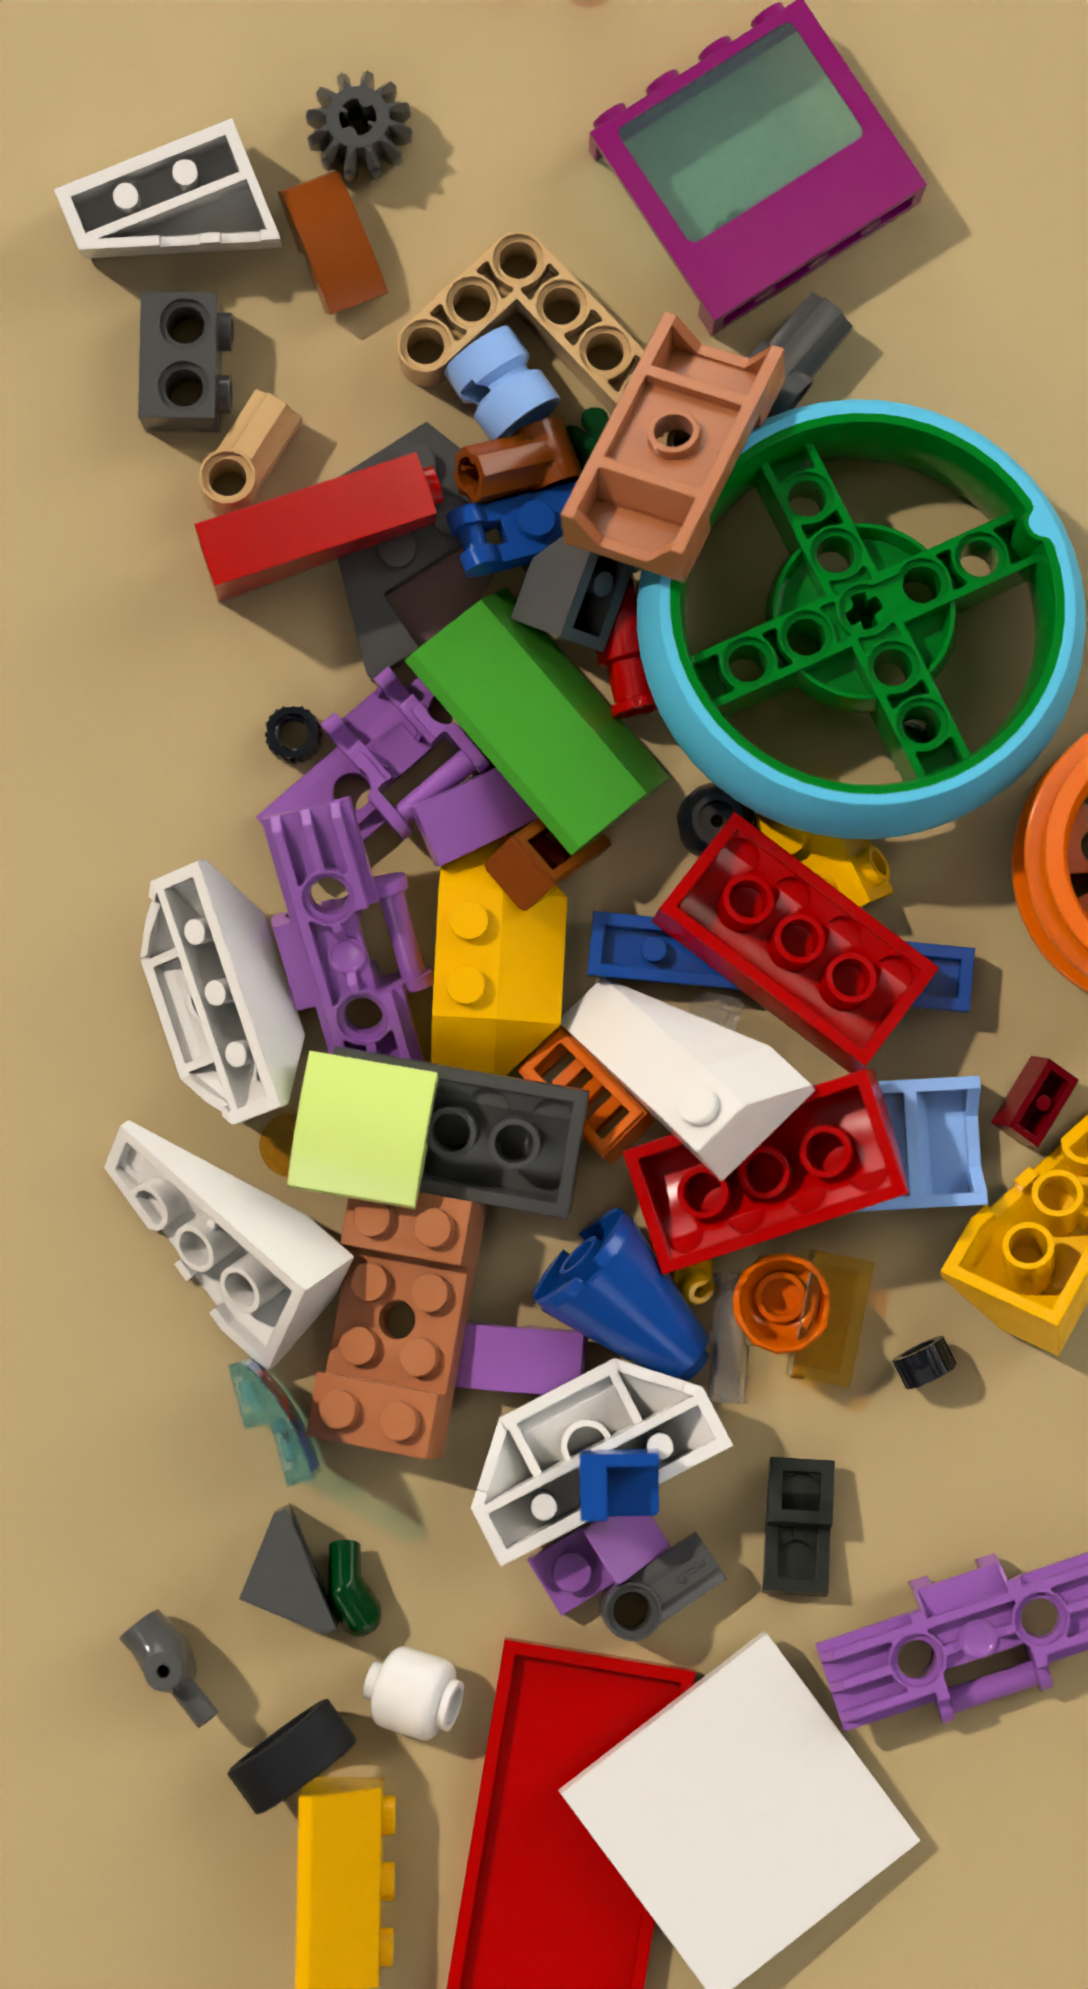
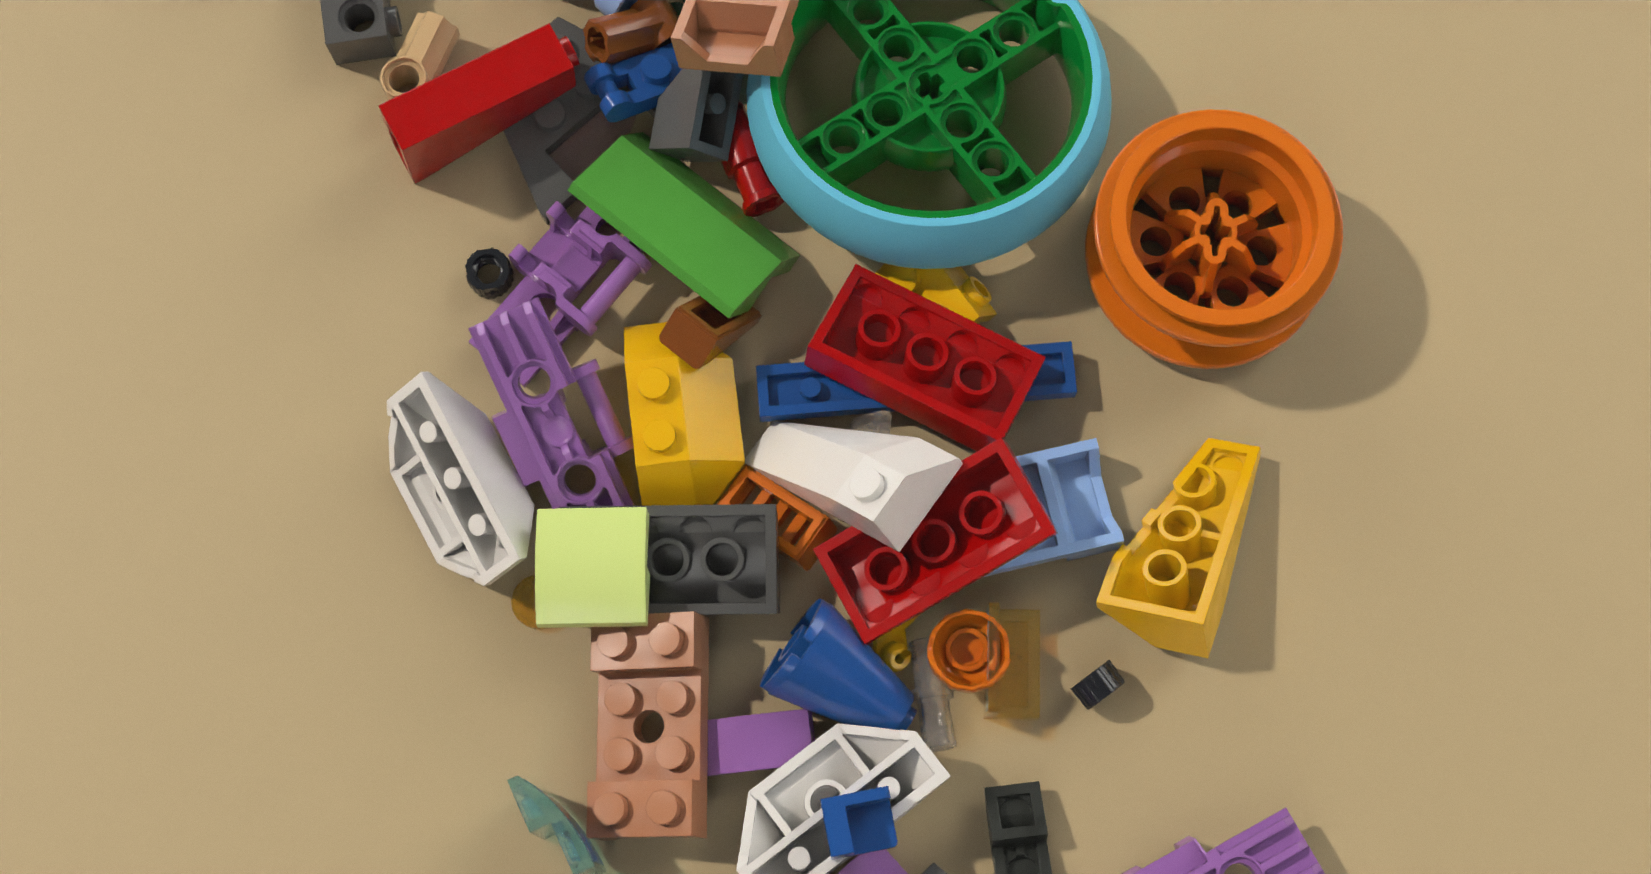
camera: 10 degrees left, 10 degrees down
white wedge [104,1120,354,1372] -> none
medium lavender slope [410,766,538,866] -> none
black plate [677,783,756,856] -> none
dark red piece [991,1056,1079,1148] -> none

